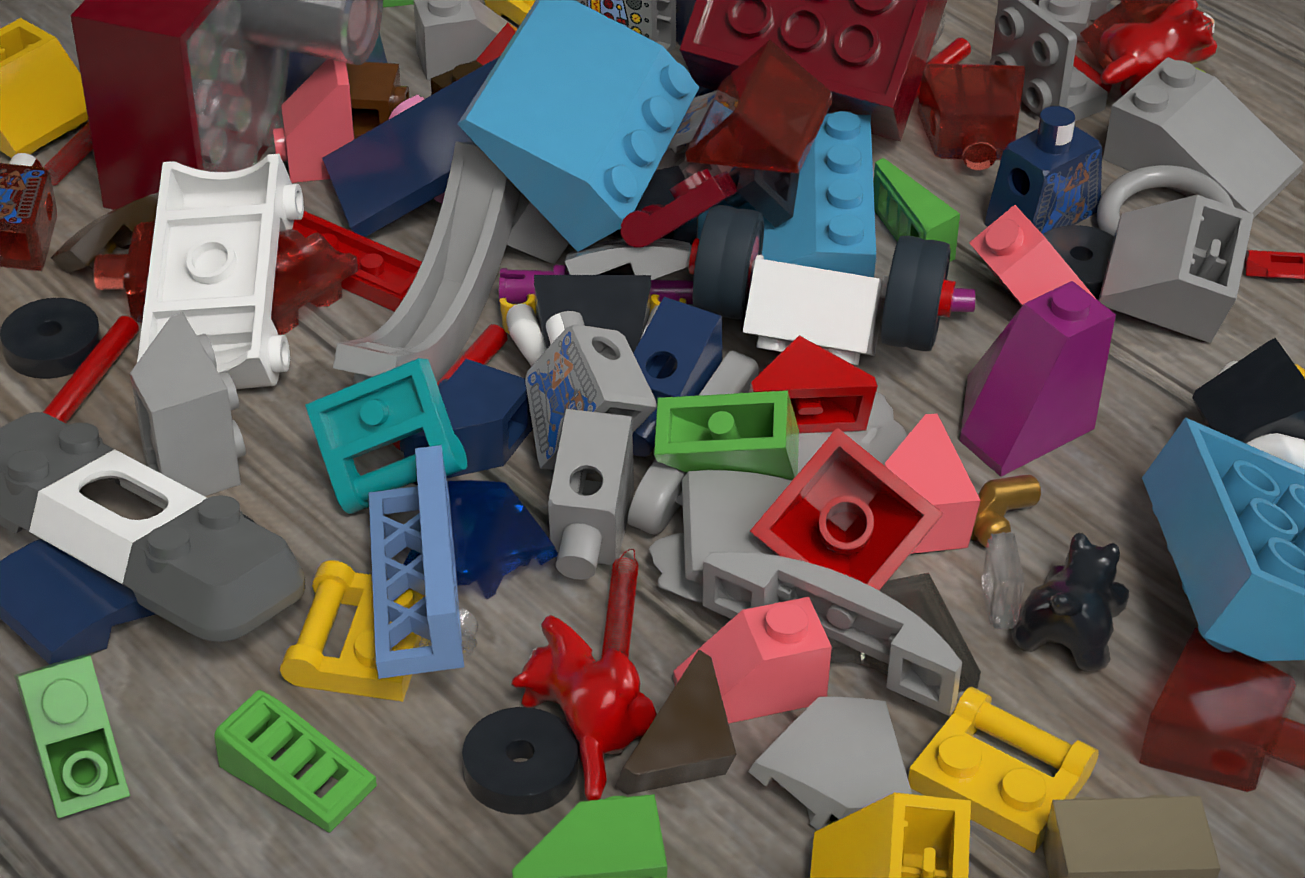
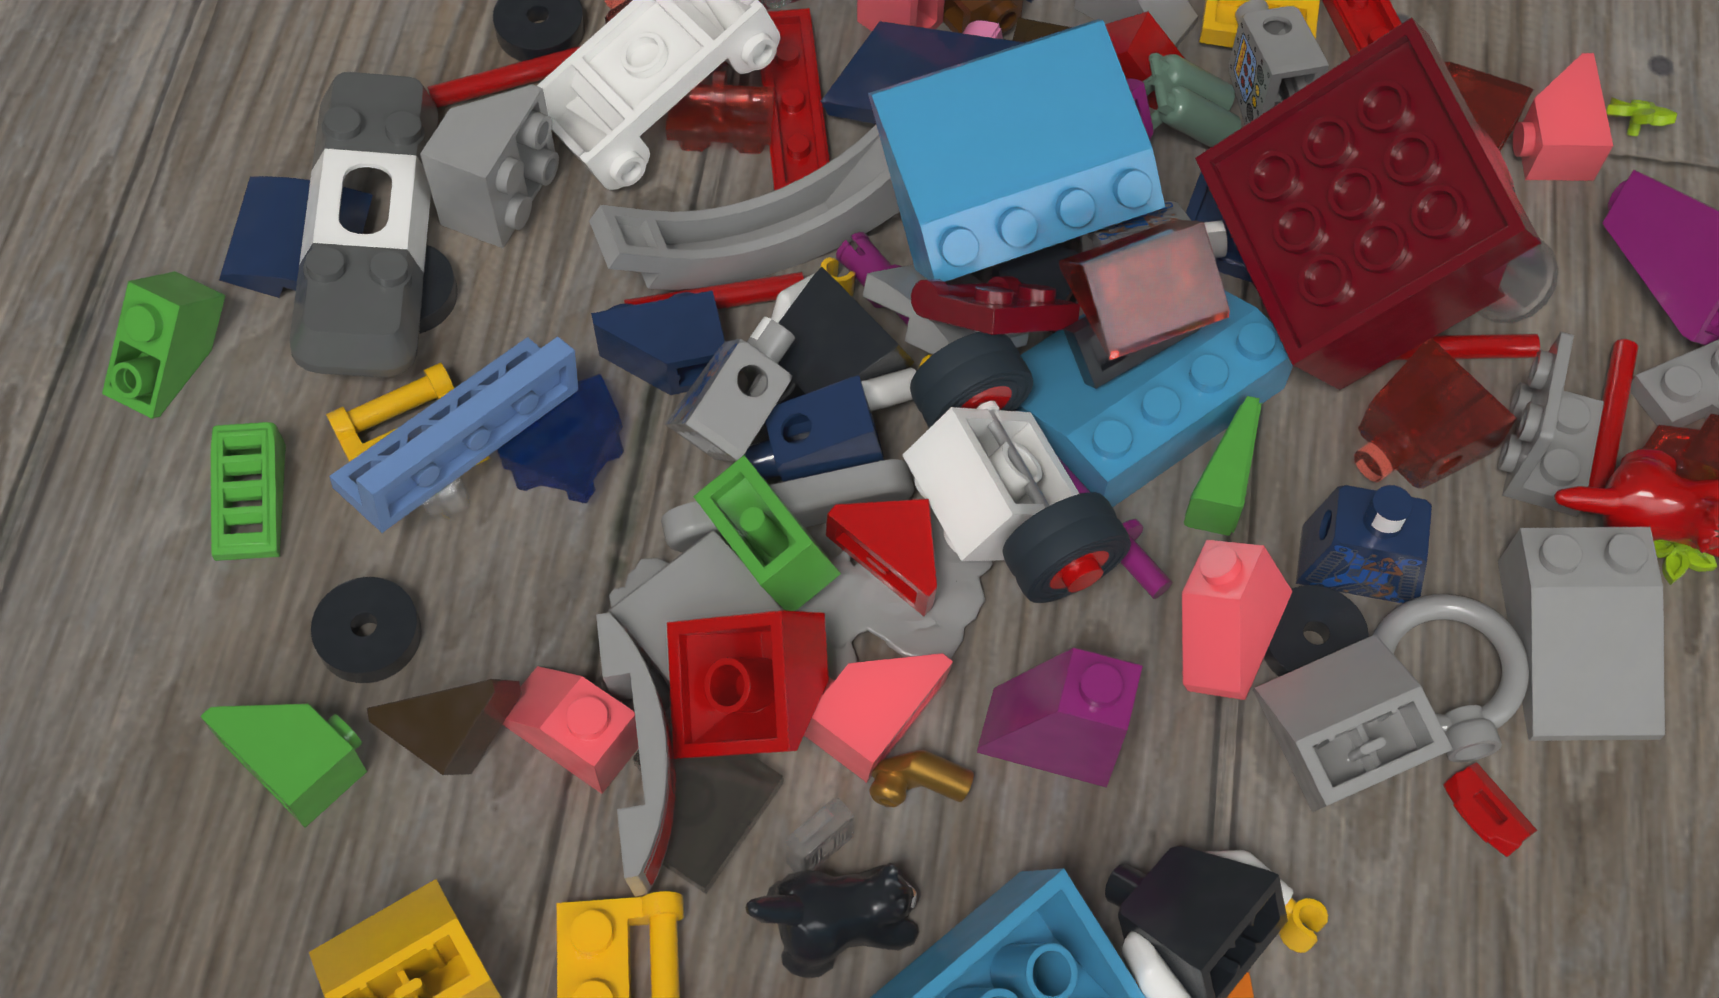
camera: 50 degrees right, 20 degrees up
teal plate [305,358,467,514] -> none
red animal [511,615,657,801] -> none
light grey torso [548,409,634,580] -> none
red piece [601,549,639,659] -> none
light grey slope [748,697,912,830] -> none

